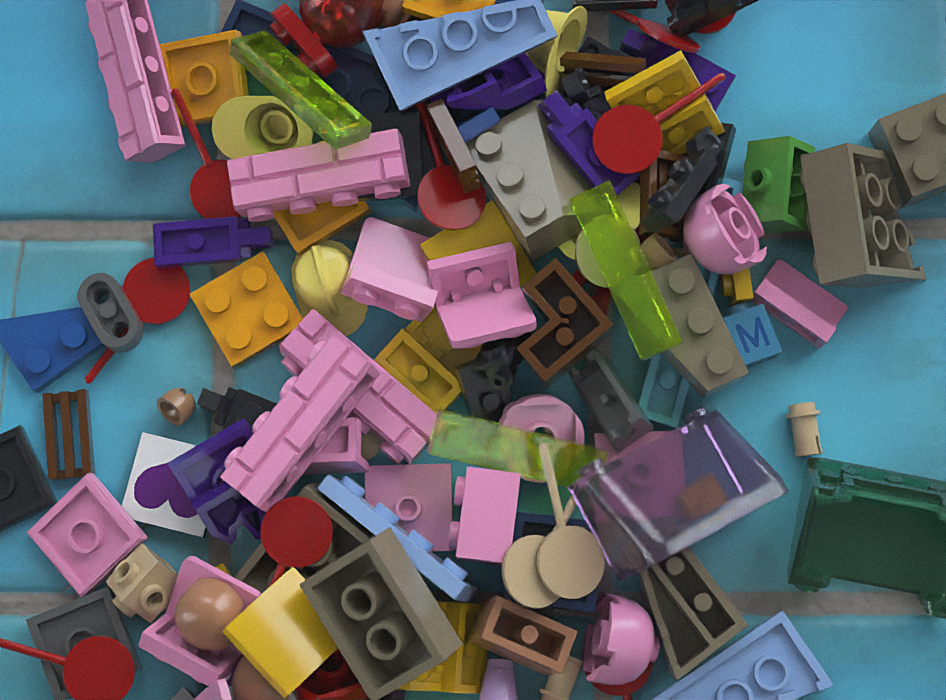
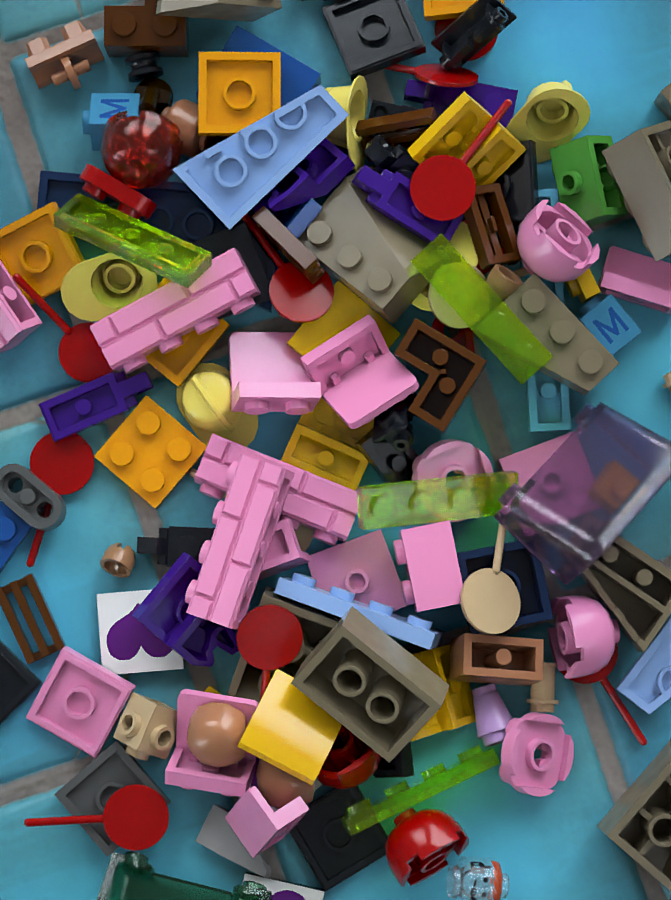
camera: 20 degrees left, 5 degrees up
tan piece [537,443,605,599] -> none
dark grey hinge [568,348,654,453] -> none
black hinge [640,126,725,233] -> none
none -> light yellow piece [506,80,591,164]

